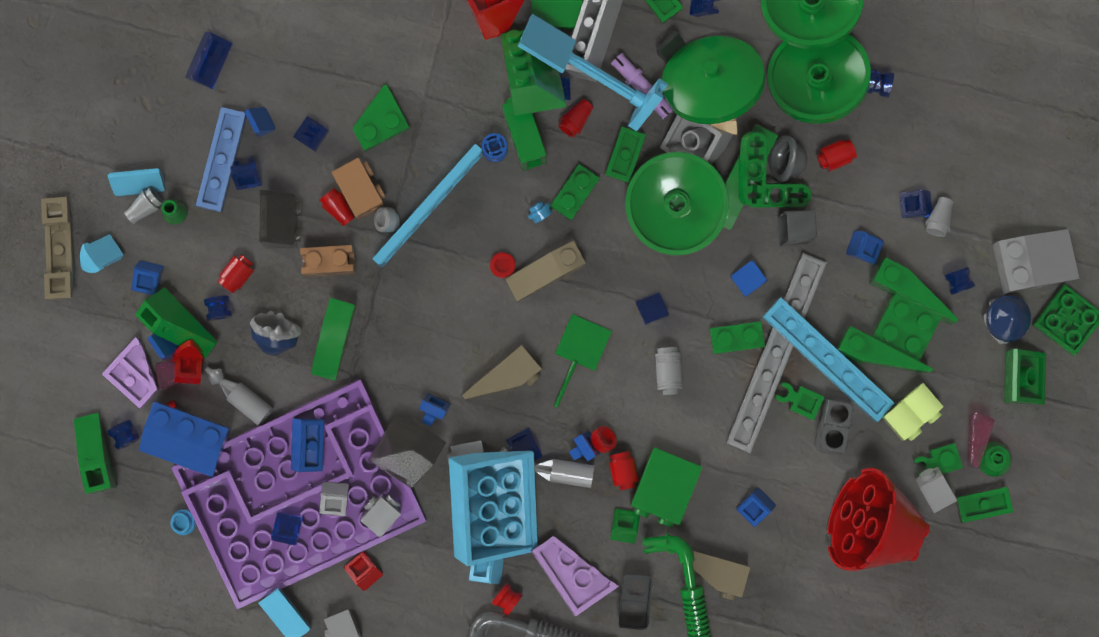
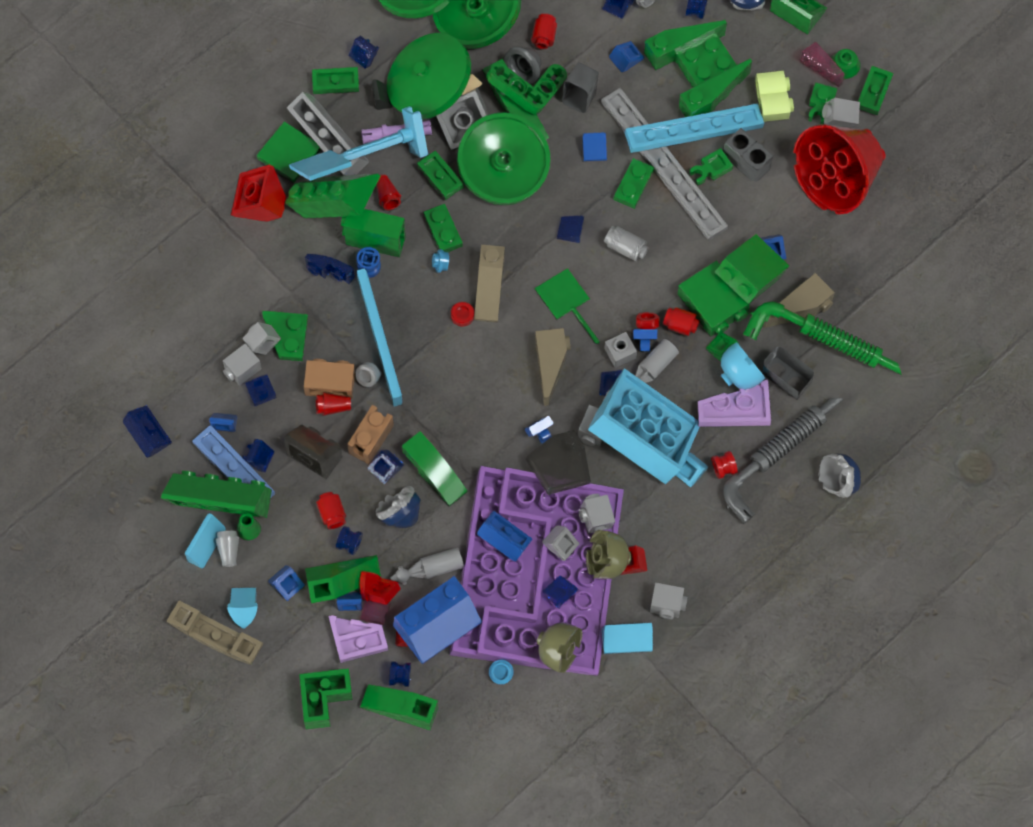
camera: 60 degrees left, 15 degrees down
none -> green slope [161,470,272,518]
none -> light grey brick [223,344,262,386]
none -> light grey plate [243,322,281,355]
none -> green brick [299,668,353,730]
none -> clear blue slope [305,254,355,284]
none -> clear blue slope [367,450,404,484]
none -> olive cylinder [537,622,582,673]
none -> olive cylinder [586,530,631,579]
none -> light grey plate [604,332,637,368]
none -> green brick [715,234,790,304]
none -> medium azure cylinder [721,342,765,390]

